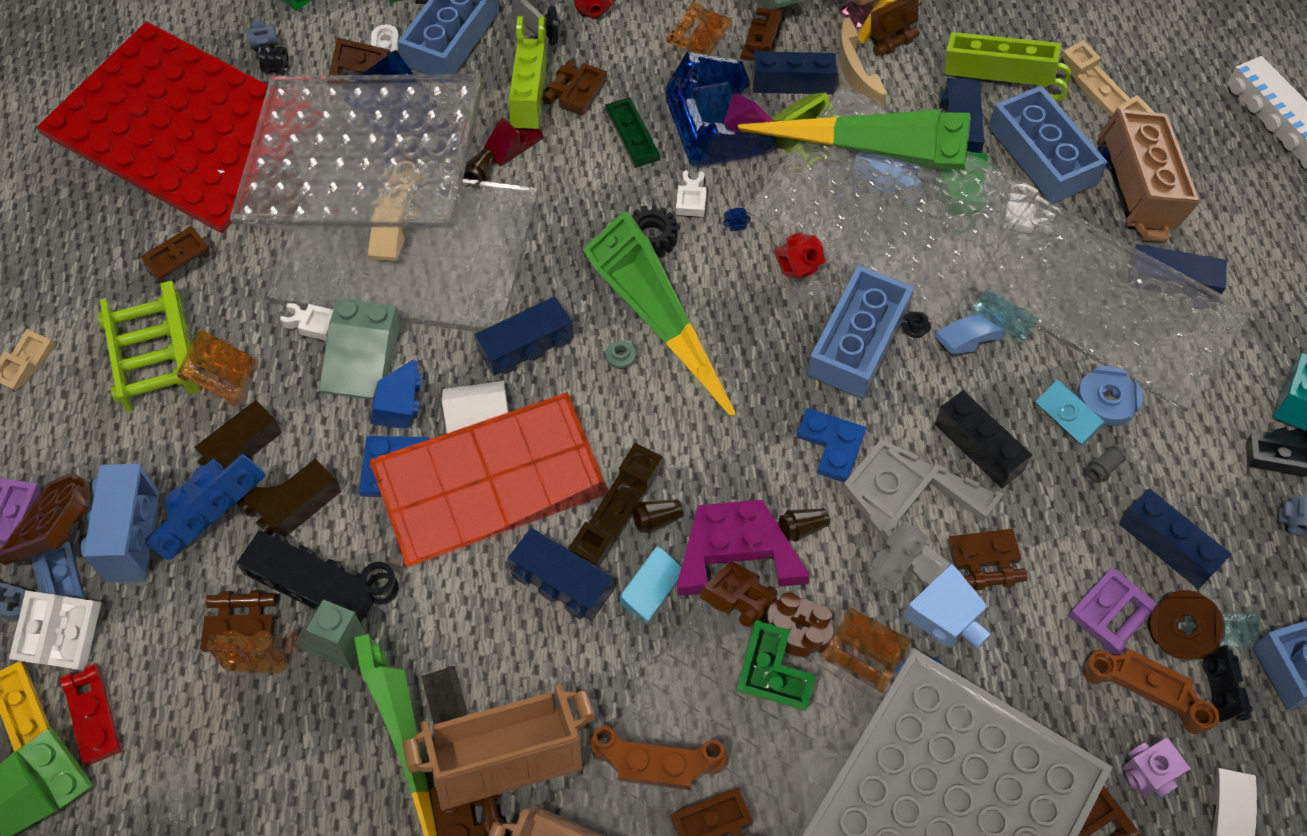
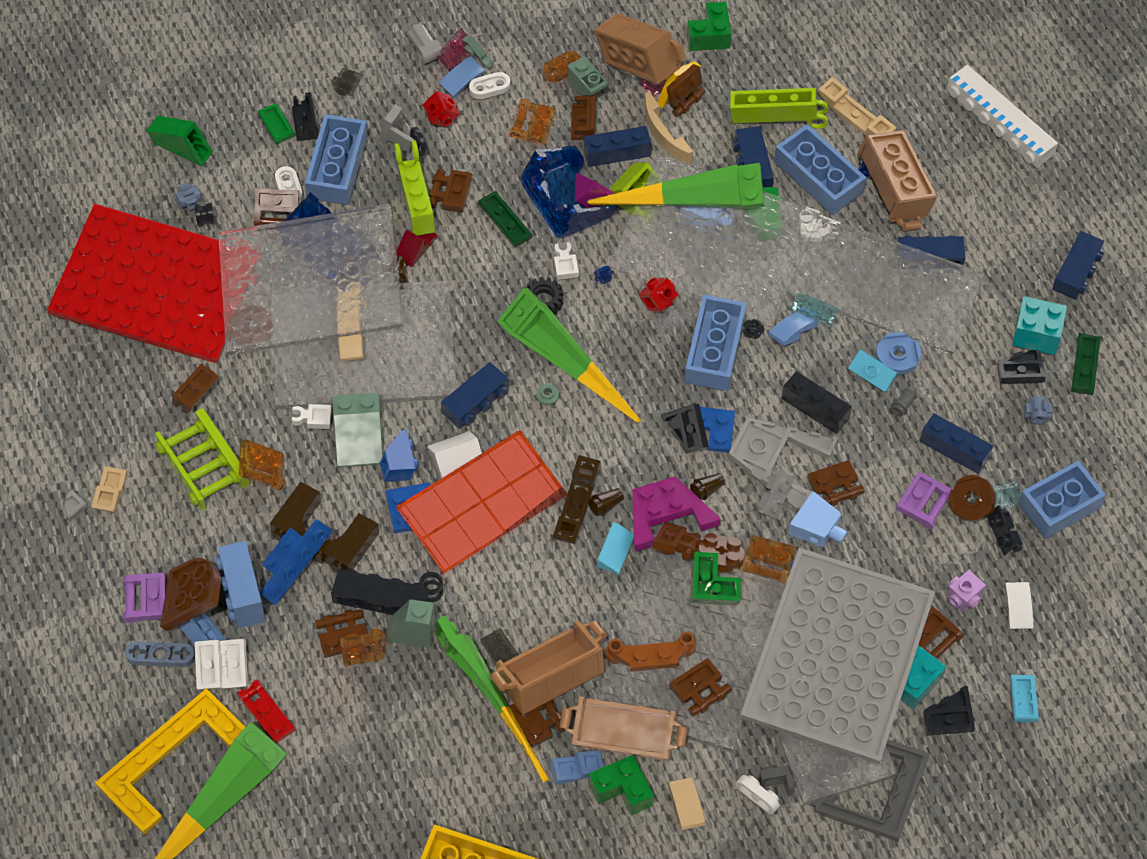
camera: 15 degrees left, 0 degrees up
dark blue brick [508,528,614,621] -> none
dark orange plate [1084,648,1219,734] -> none
none -> black wing [661,403,709,453]

